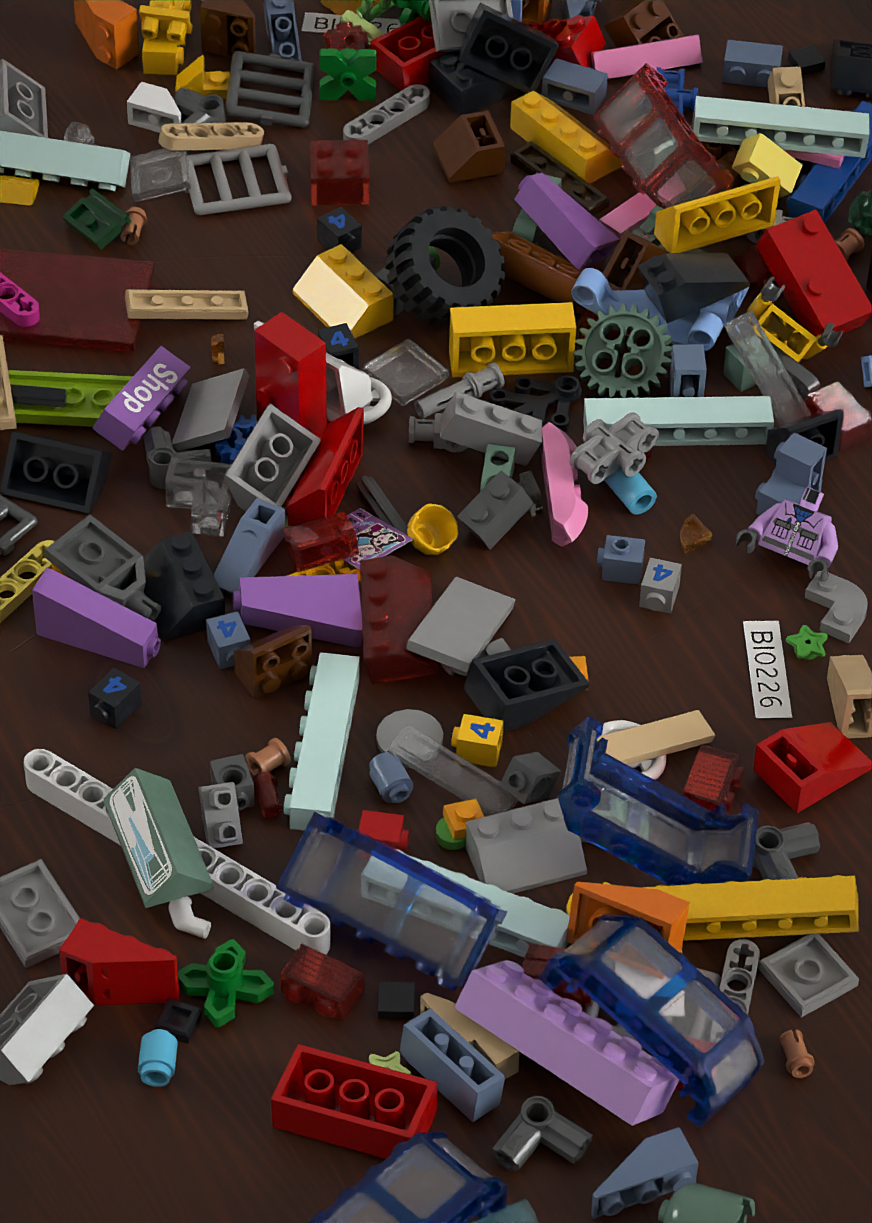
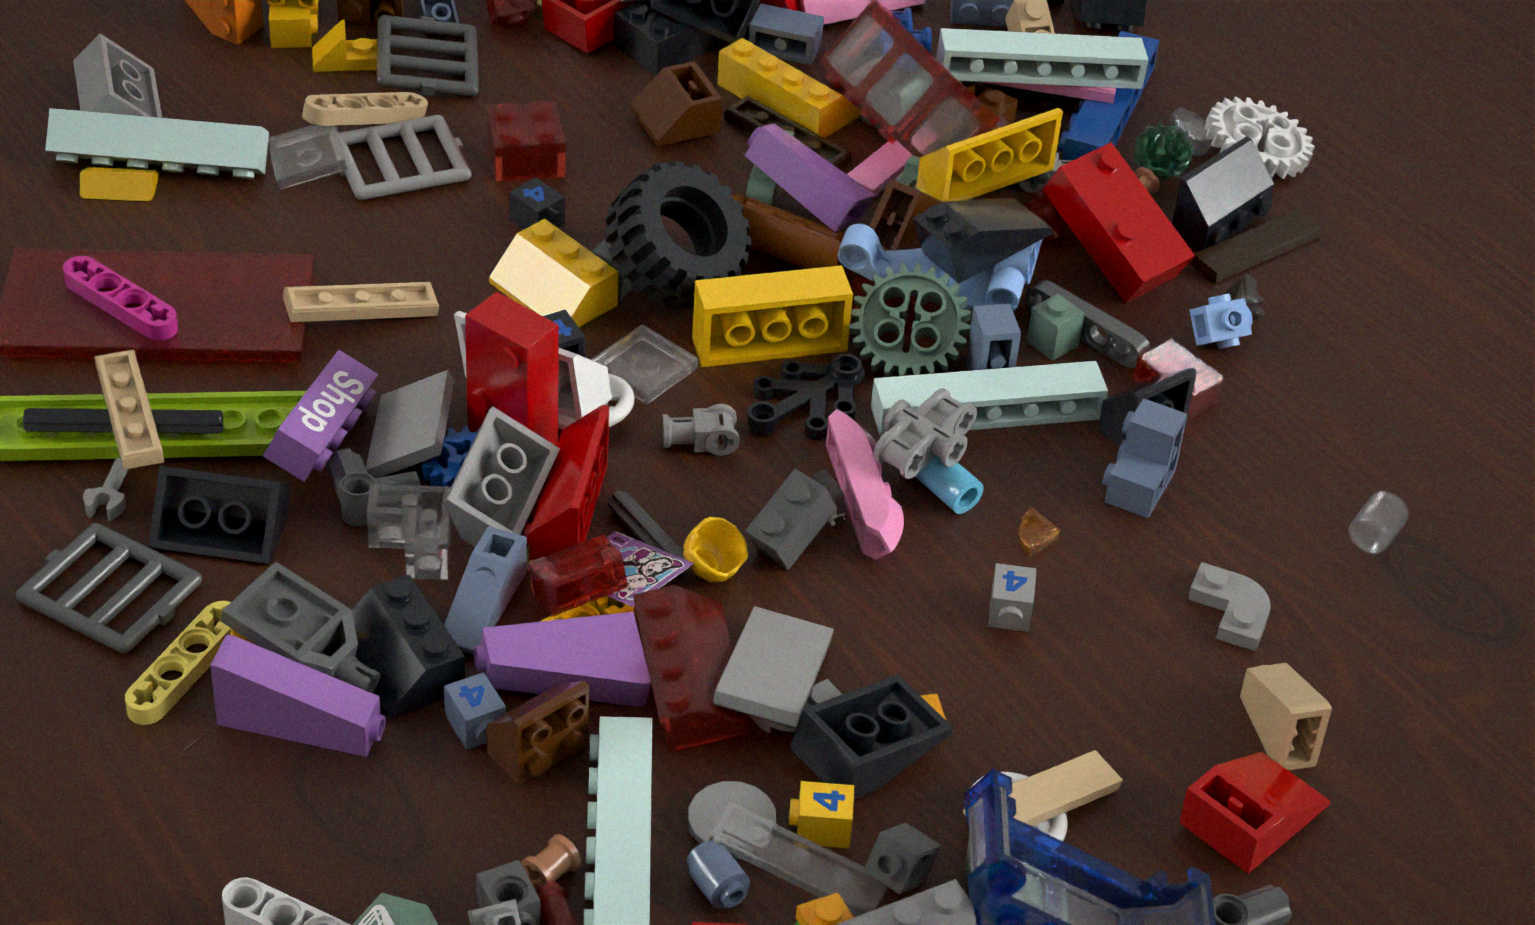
camera: 10 degrees left, 5 degrees down
dark green plate [62,188,131,250] -> none
clear tile [64,122,95,145] -> none
black brick [88,668,142,729] -> none
nougat pin [120,207,147,245] -> none
white slope [127,82,181,133] -> none
dark grey piece [173,87,226,123] -> none
clear orange tile [211,334,225,364] -> none
green plant [320,48,377,101] -> none
light grey beam [343,84,430,149] -> none
light grey pin [414,362,505,419] -> none
light grey brick [440,392,542,466] -> none
sand green leg [480,444,515,492] -> none
sand blue brick [596,535,645,585] -> none
clear red brick [680,744,744,823] -> none
clear tile [724,310,811,425] -> none
light yellow brick [732,133,803,198] -> none
torso [736,487,839,582] -> none
white sticker [743,621,792,718] -> none
yellow torso [747,277,843,363] -> none
bright green plate [786,625,828,659] -> none

